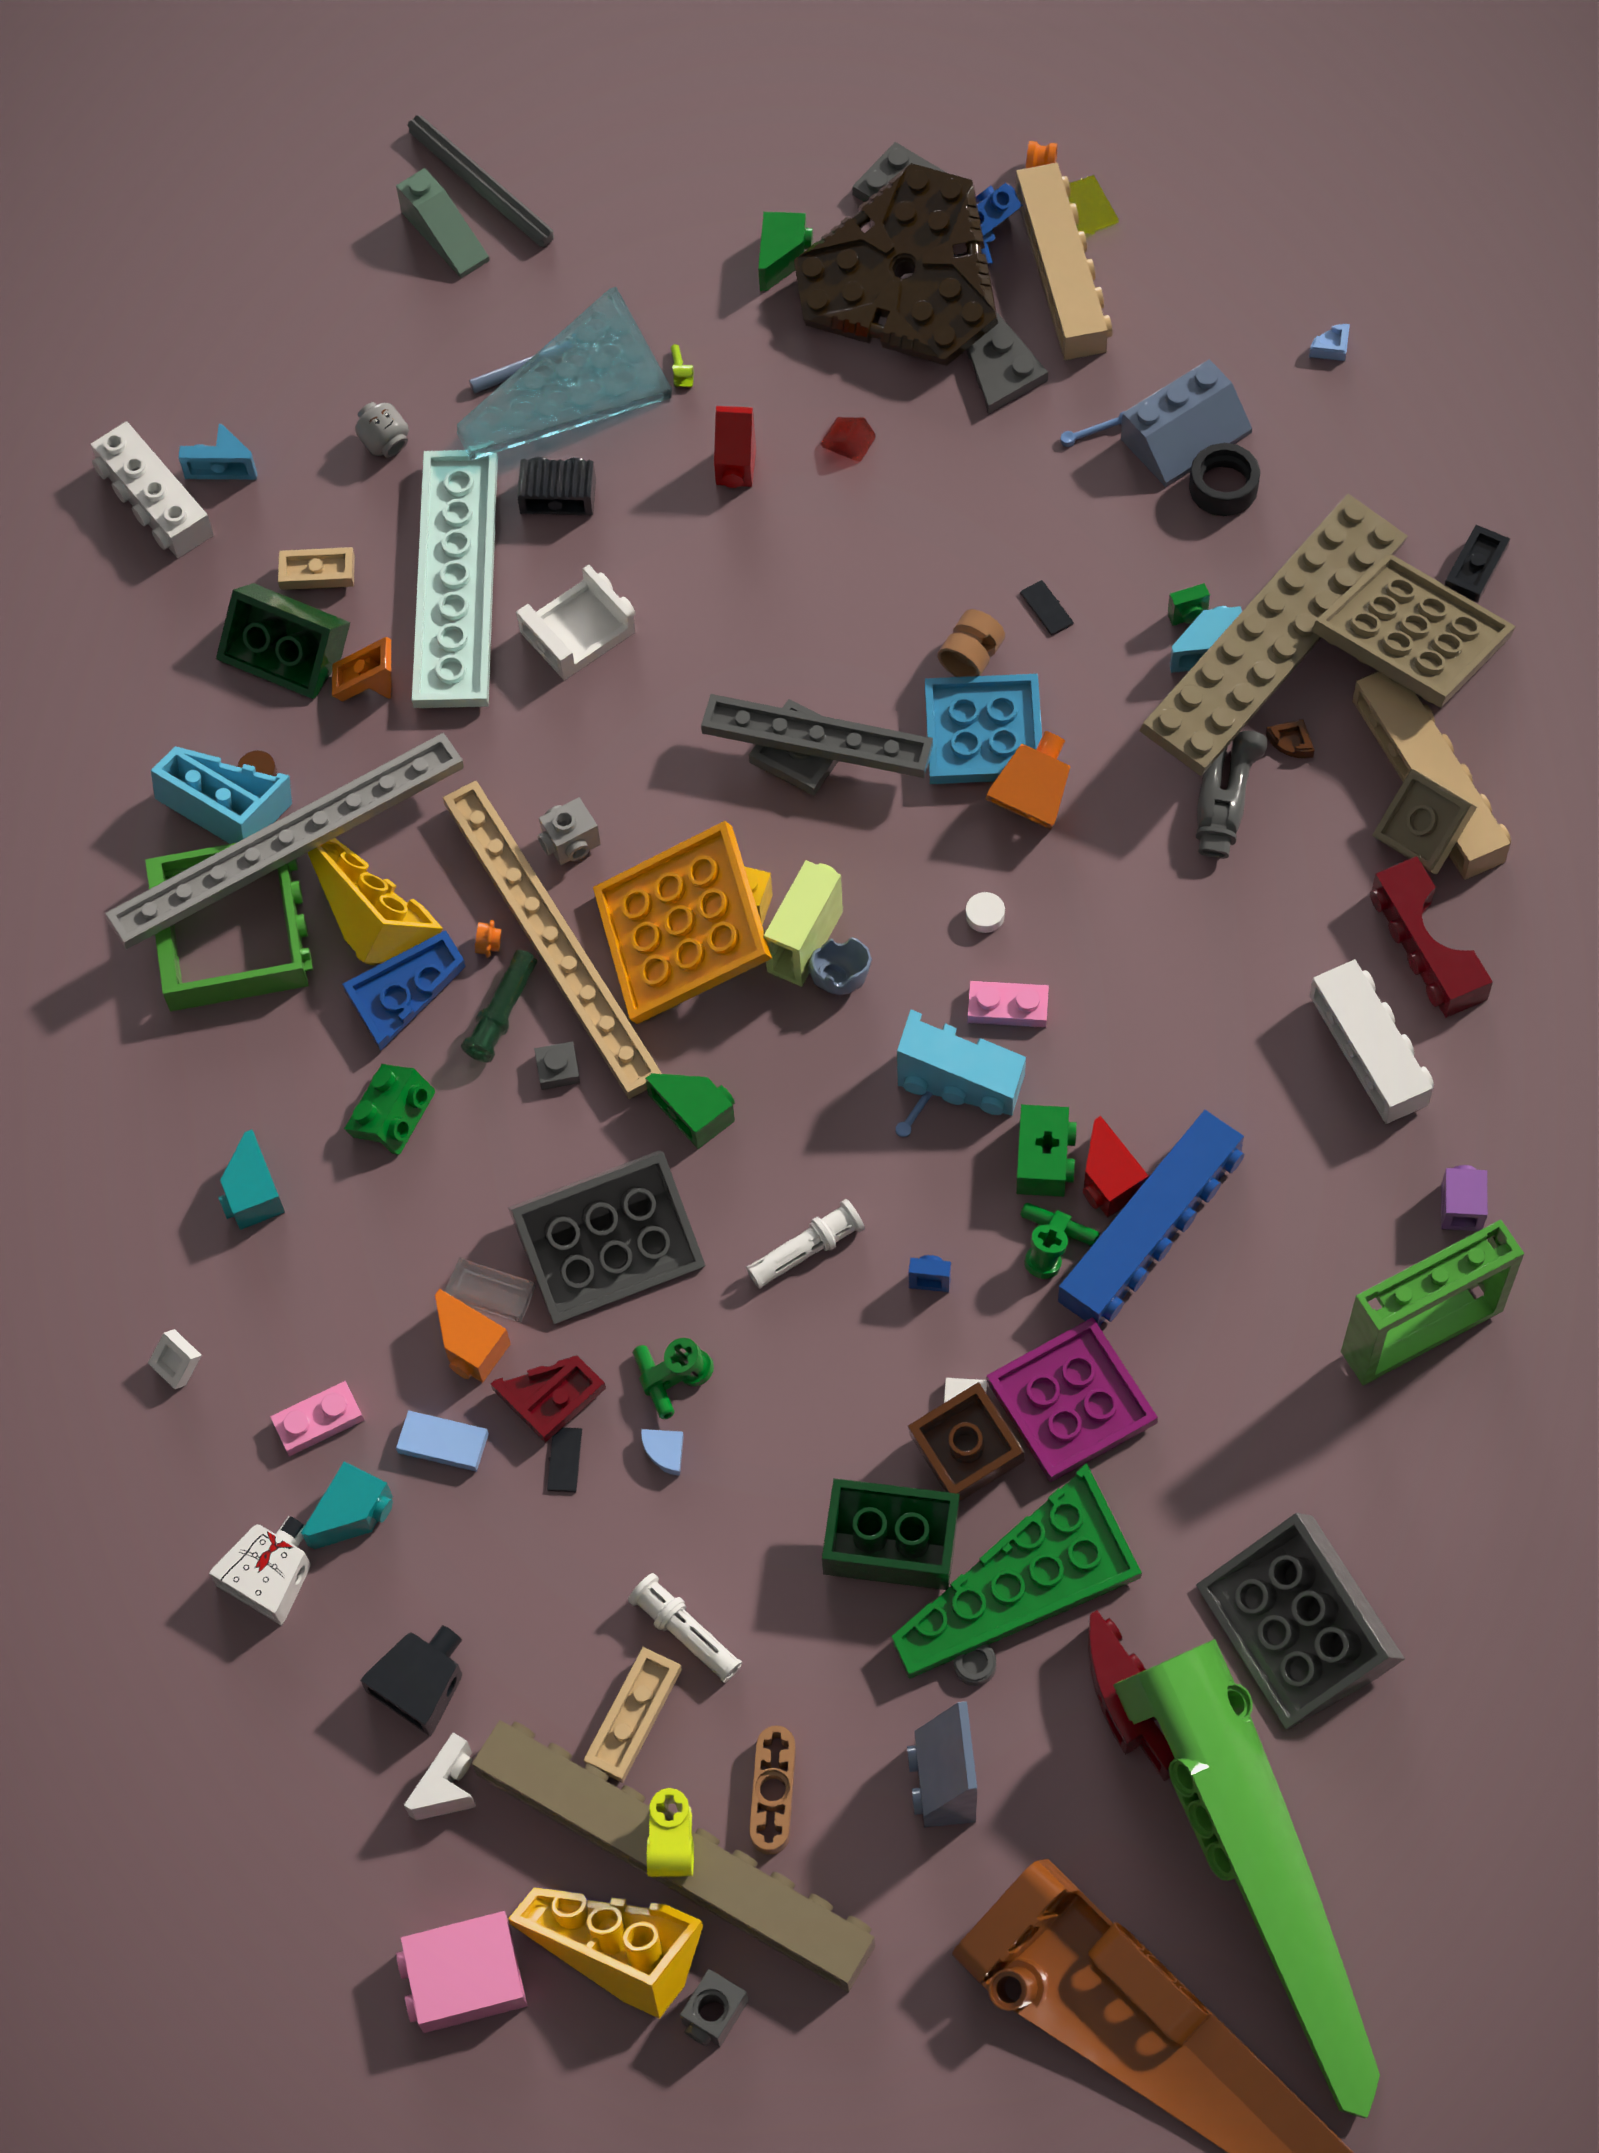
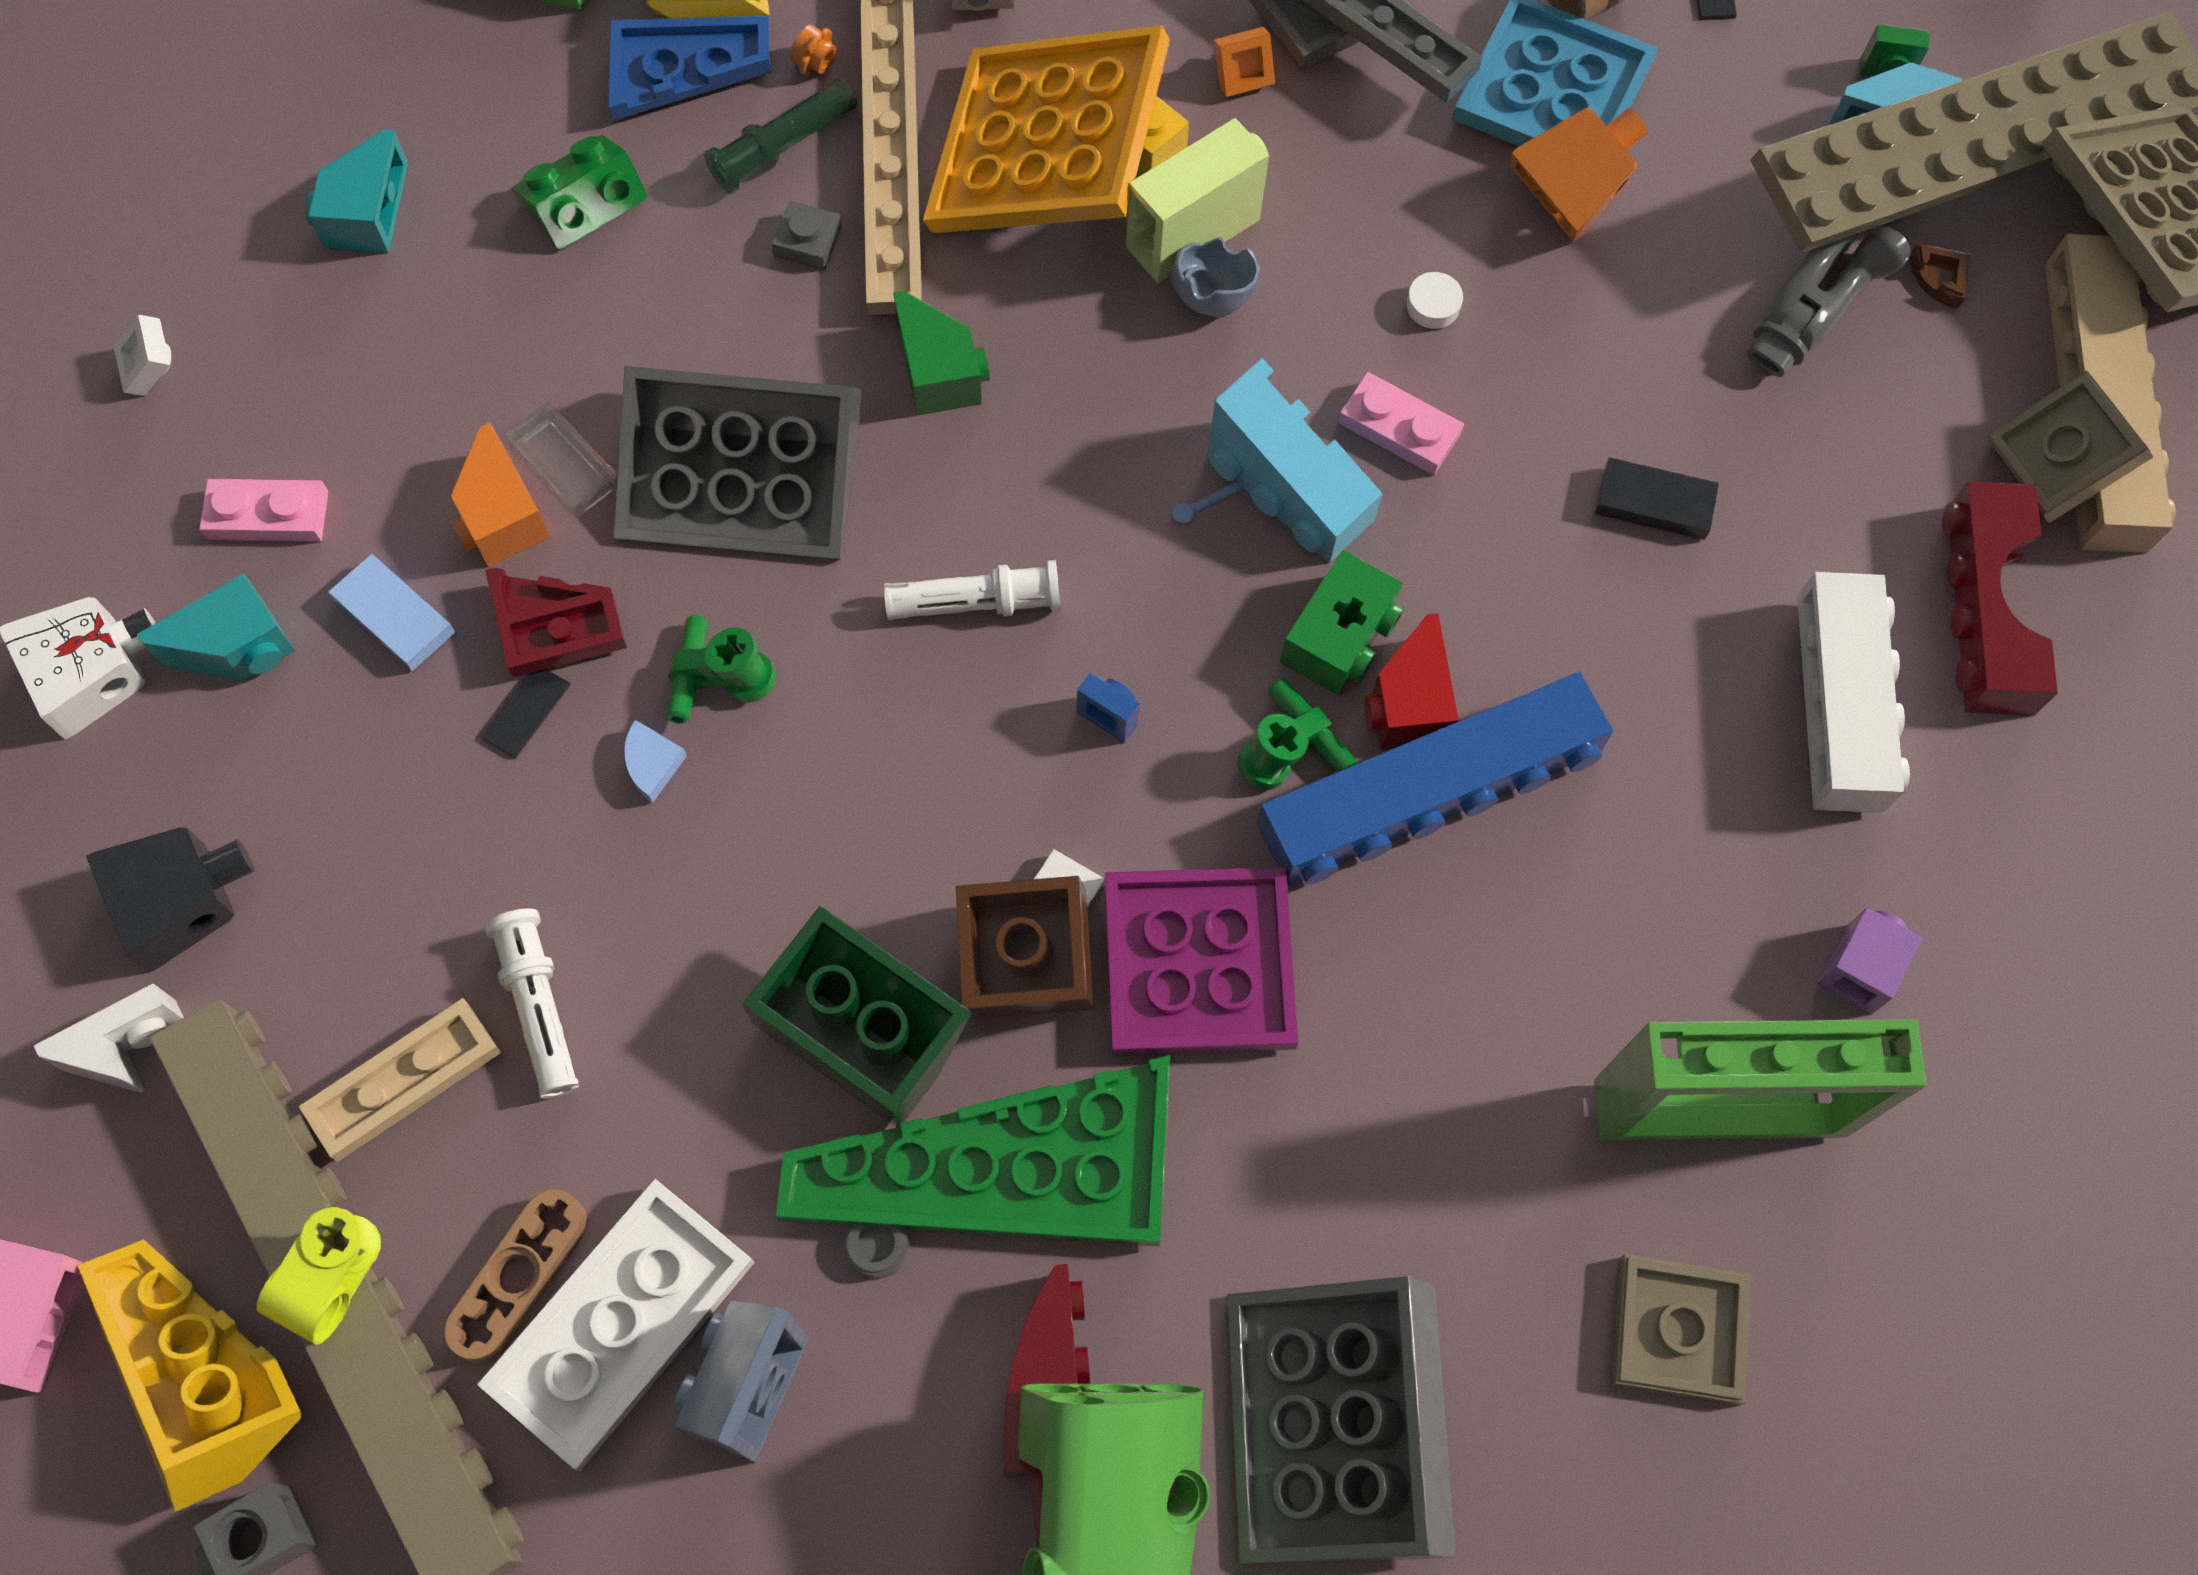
camera: 20 degrees right, 5 degrees up
none -> white plate [477,1179,755,1472]
none -> orange tile [1214,27,1275,97]
none -> black tile [1595,457,1719,540]
none -> dark tan tile [1611,1254,1752,1406]

